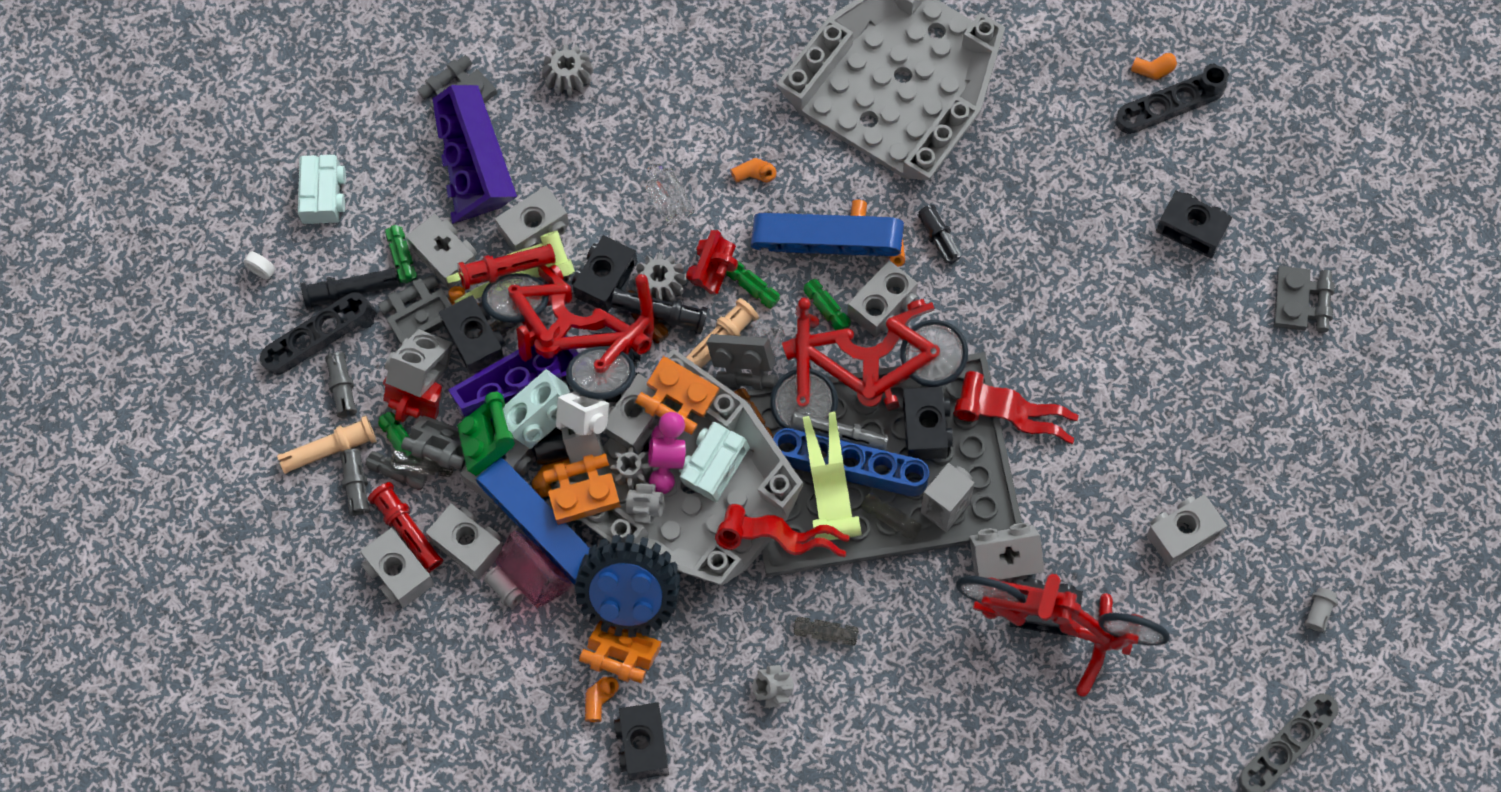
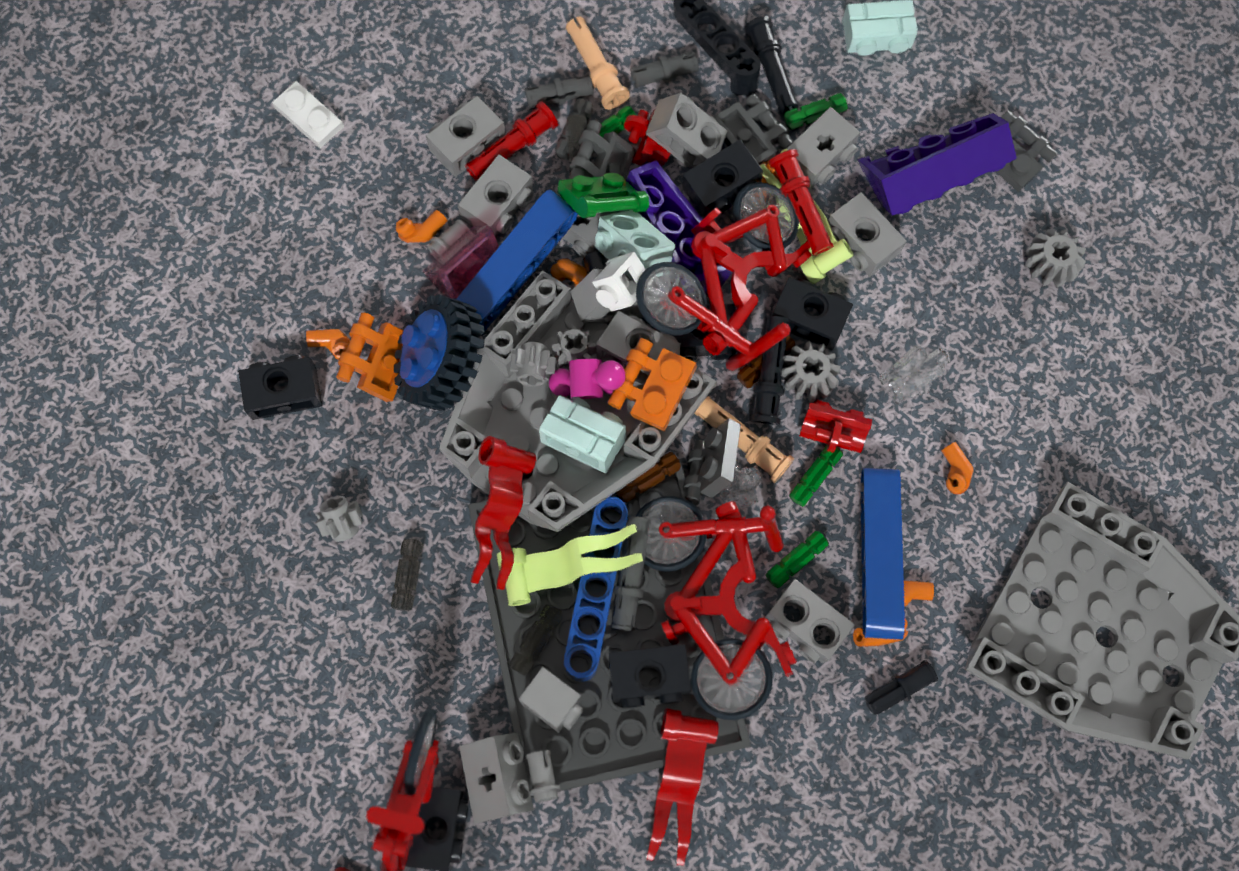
camera: 80 degrees right, 5 degrees up
orange plate [543,453,621,525] -> none
none -> white plate [272,81,344,148]
none -> orange arm [395,210,448,243]
none -> light grey pin [526,750,560,803]

